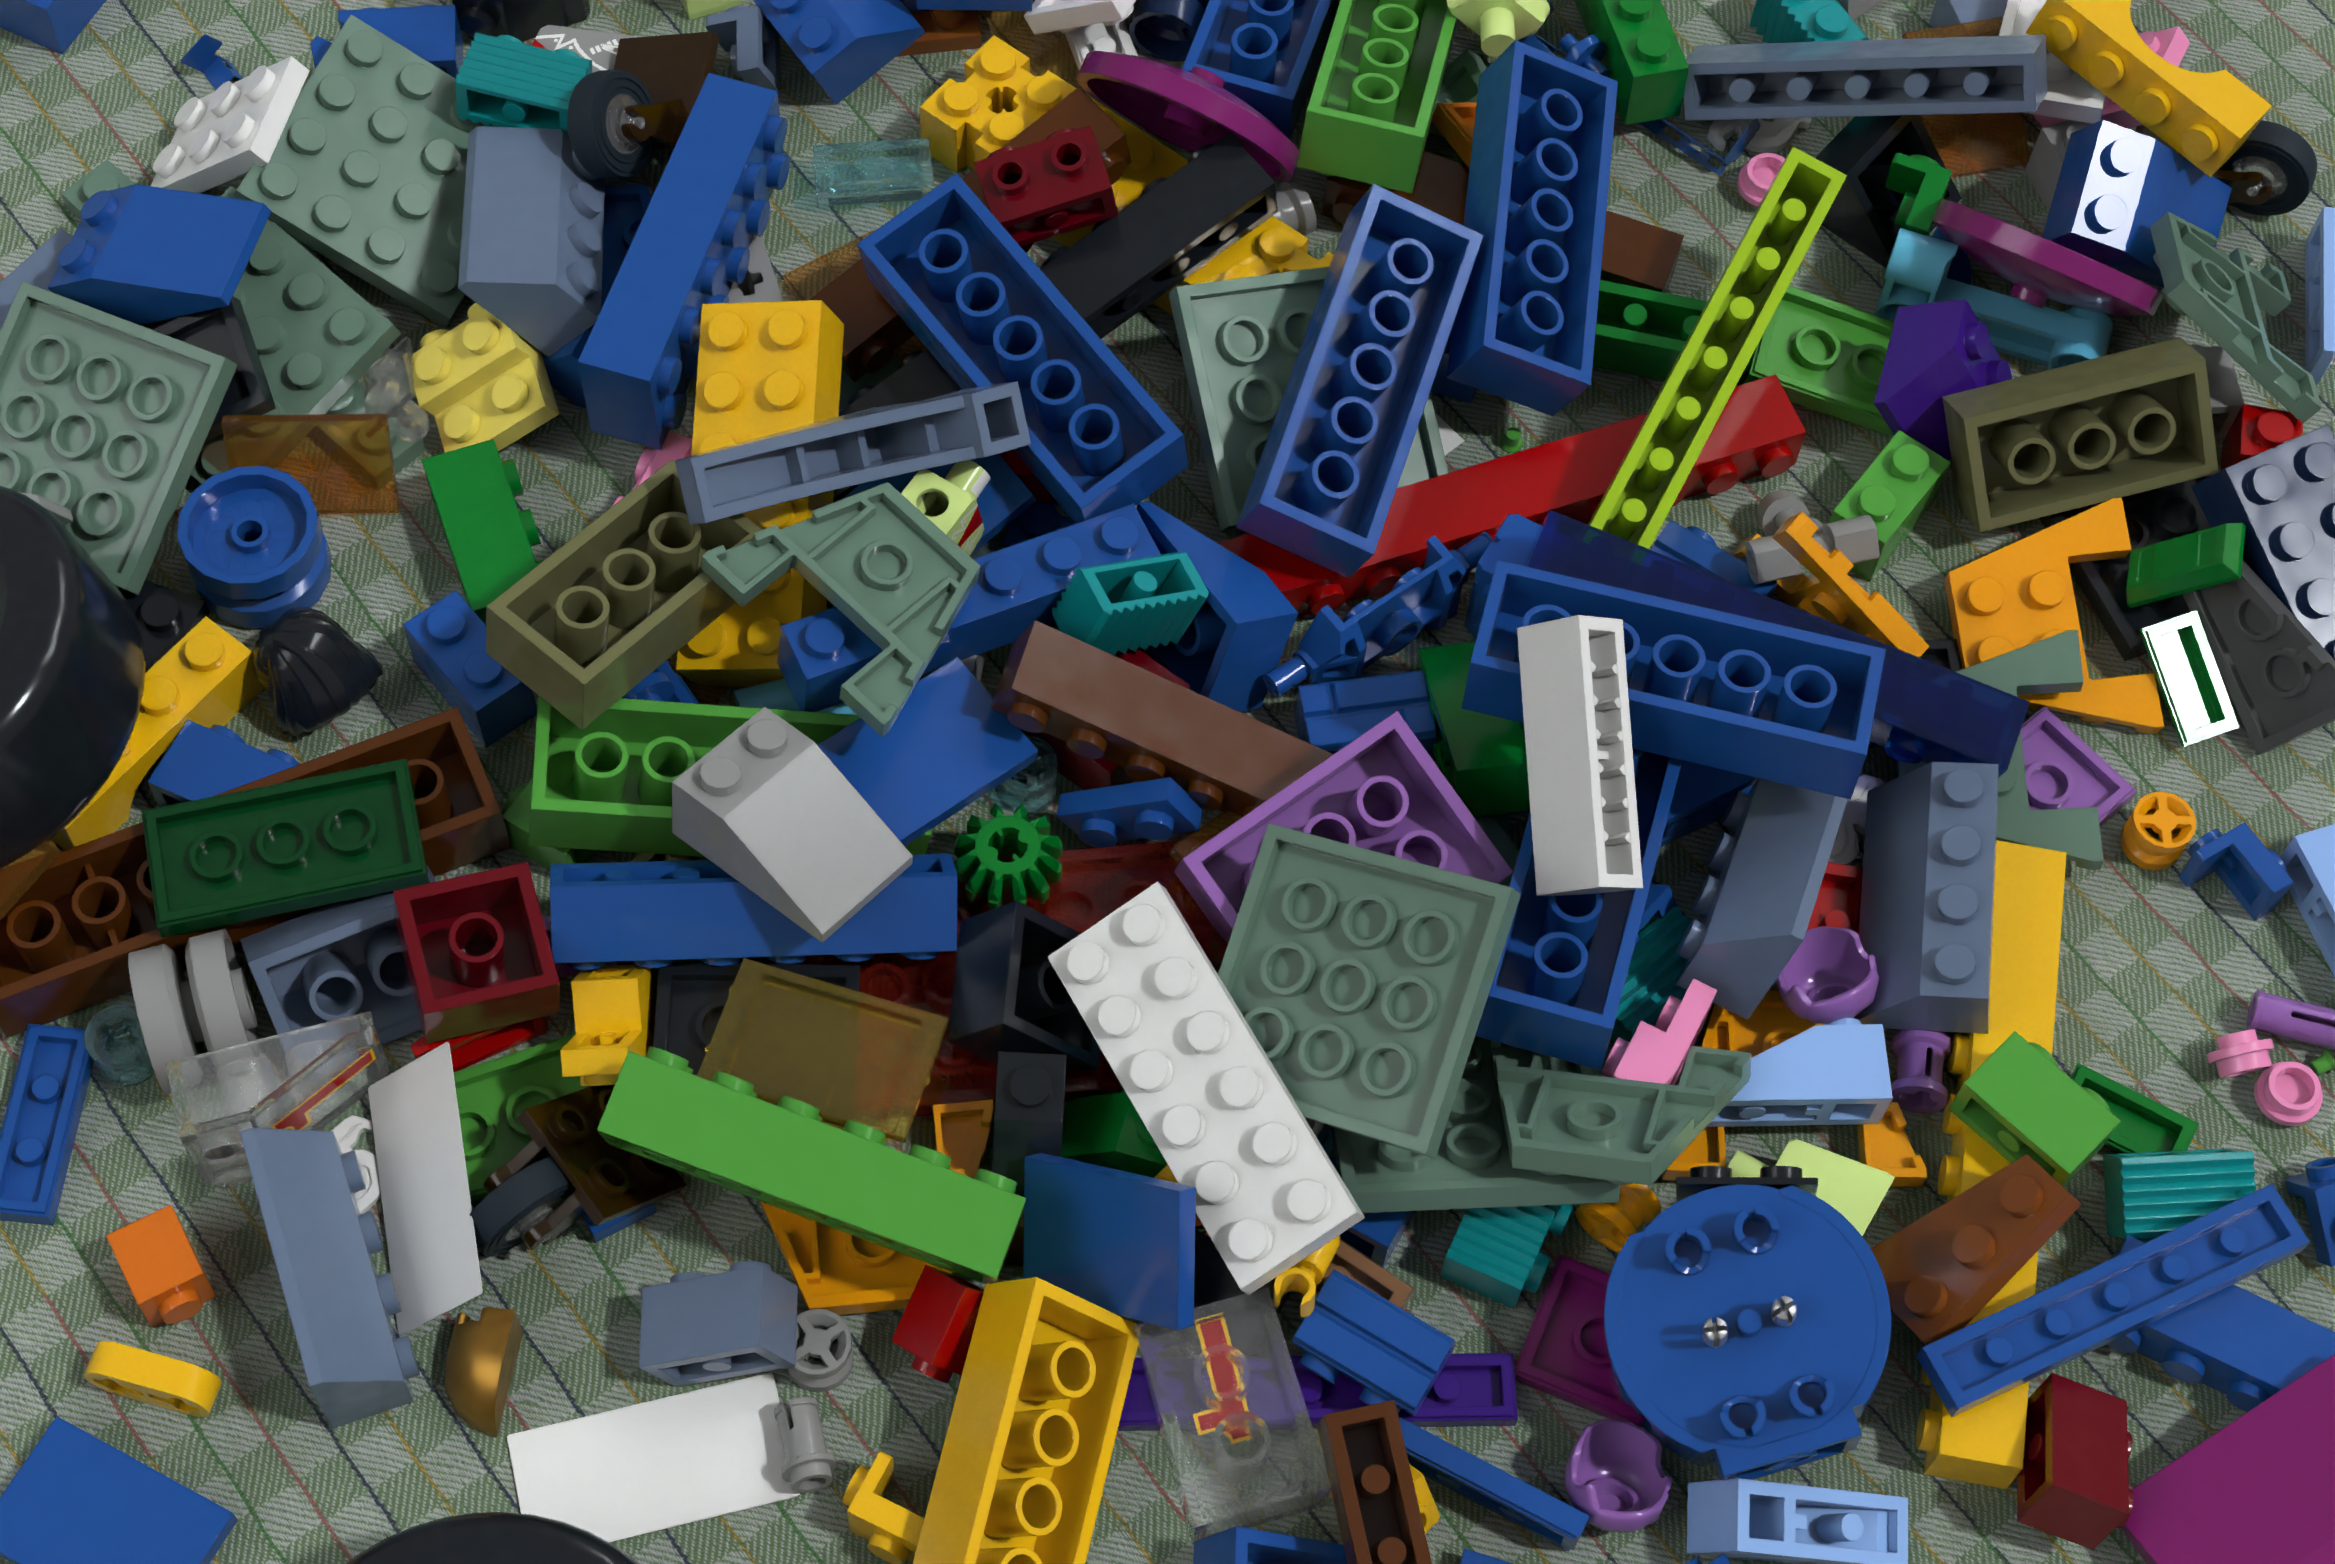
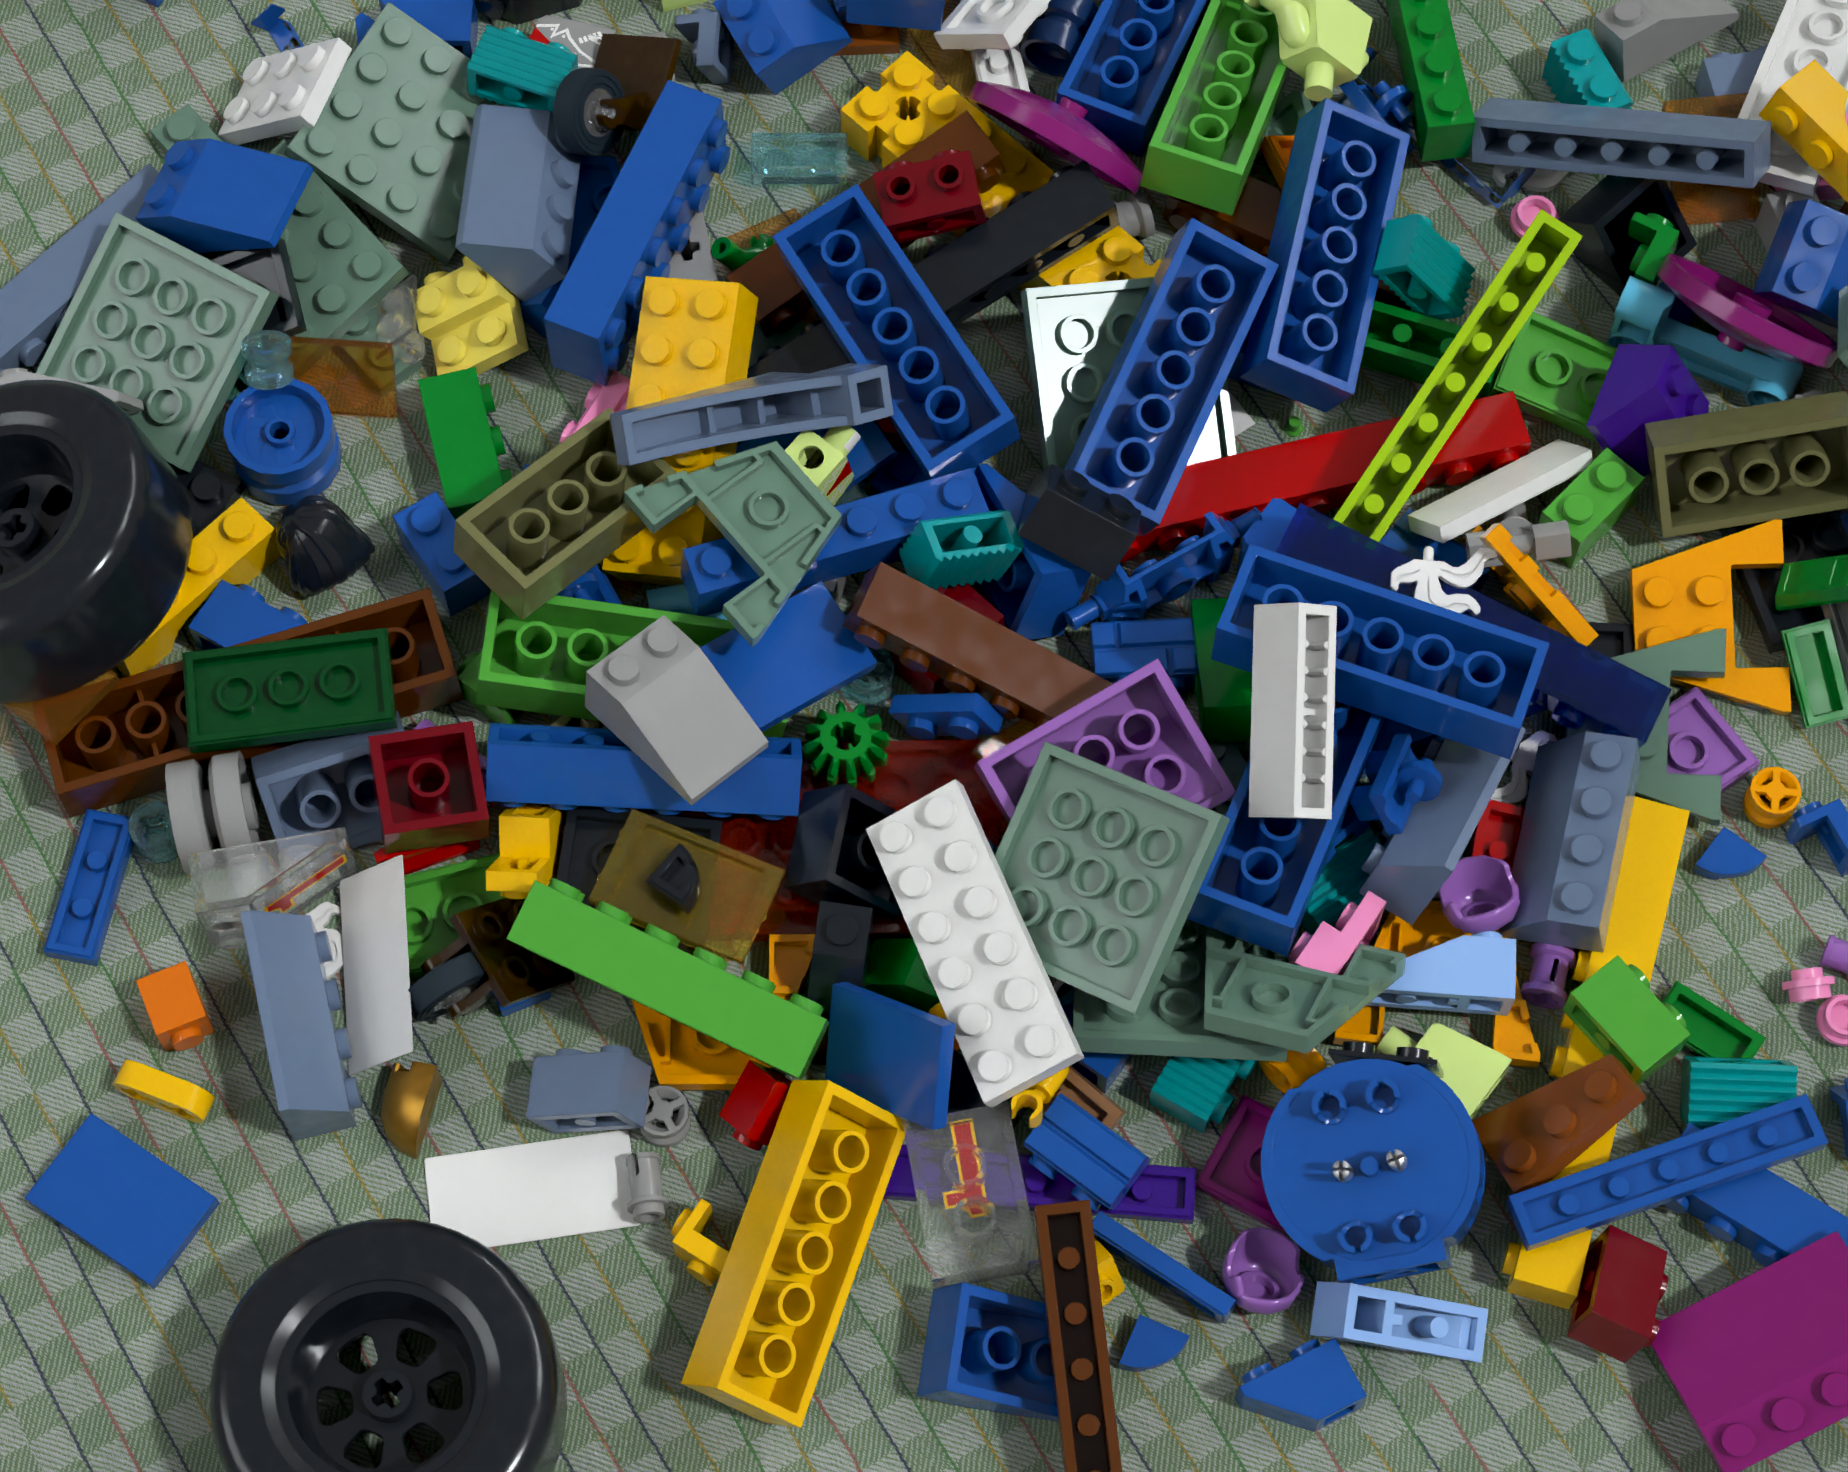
camera: 10 degrees right, 5 degrees up
none -> clear light blue wheel [241,330,295,390]
none -> black tile [645,843,701,914]
none -> green arm [711,234,774,272]
none -> black slope [1018,464,1141,581]
none -> blue hips [1350,732,1443,835]
none -> teal brick [1372,214,1476,320]
none -> white piece [1389,546,1497,616]
none -> white tile [1408,439,1593,543]
none -> blue tile [1692,827,1767,880]

